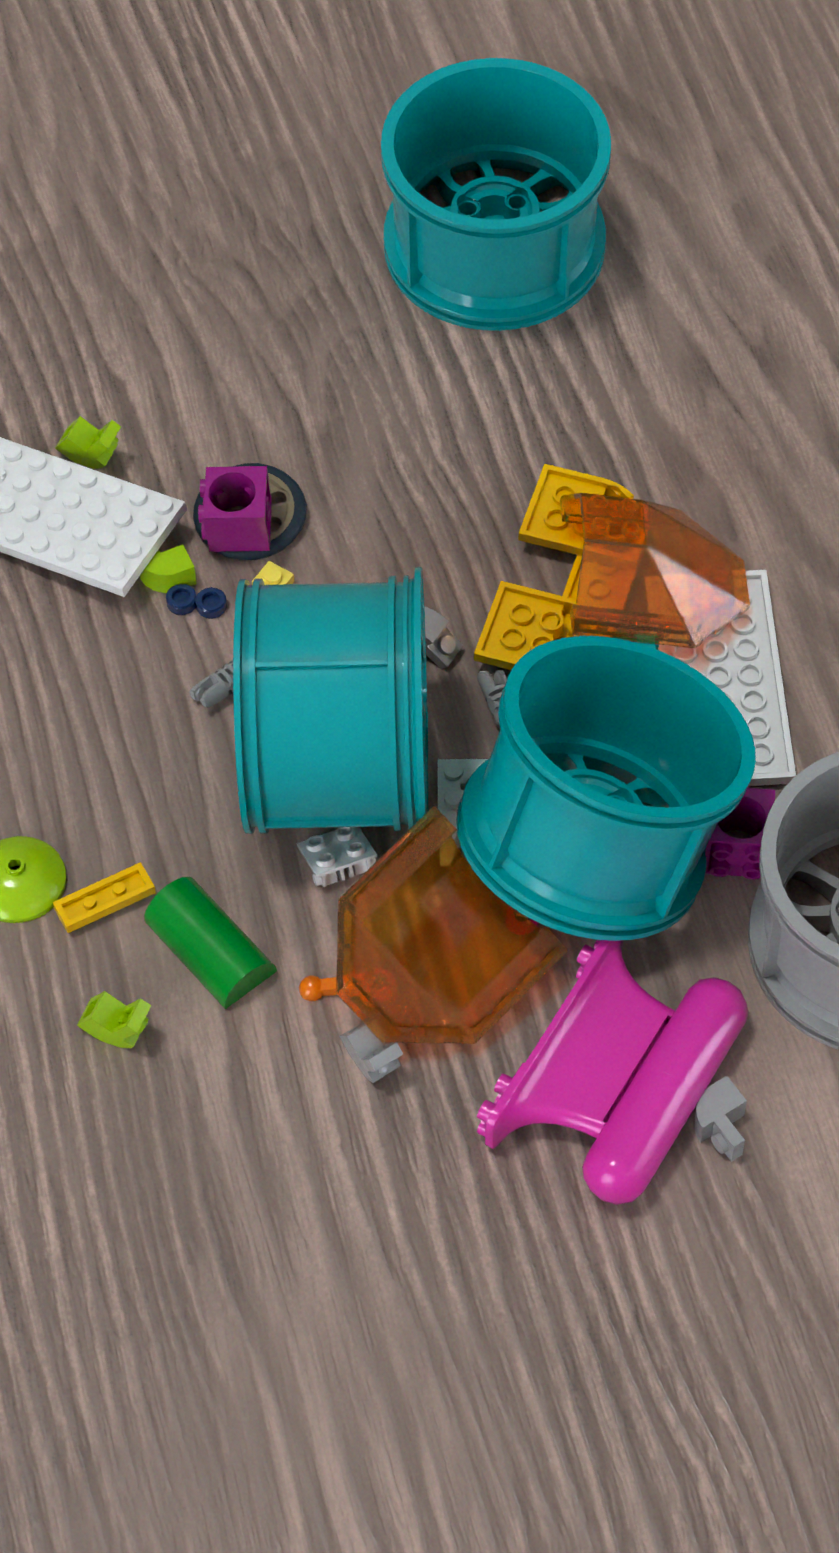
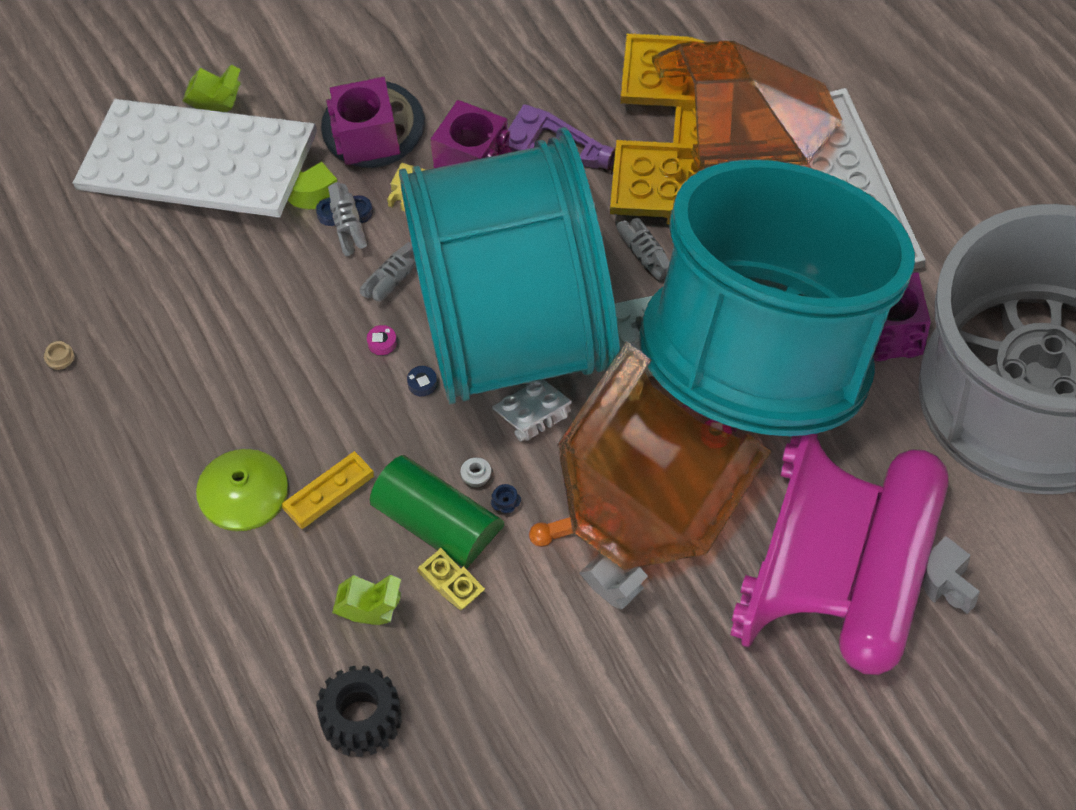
camera: 10 degrees left, 0 degrees up
none -> black tyre [316,666,402,757]
none -> light grey hinge [328,182,367,256]
none -> dark pink tile [367,325,397,355]
none -> dark blue tile [407,366,437,396]
none -> light yellow slope [417,548,485,611]
none -> magenta brick [430,99,512,168]
none -> white plate [461,458,491,487]
none -> dark blue plate [491,484,521,514]
none -> medium lavender plate [508,104,615,170]

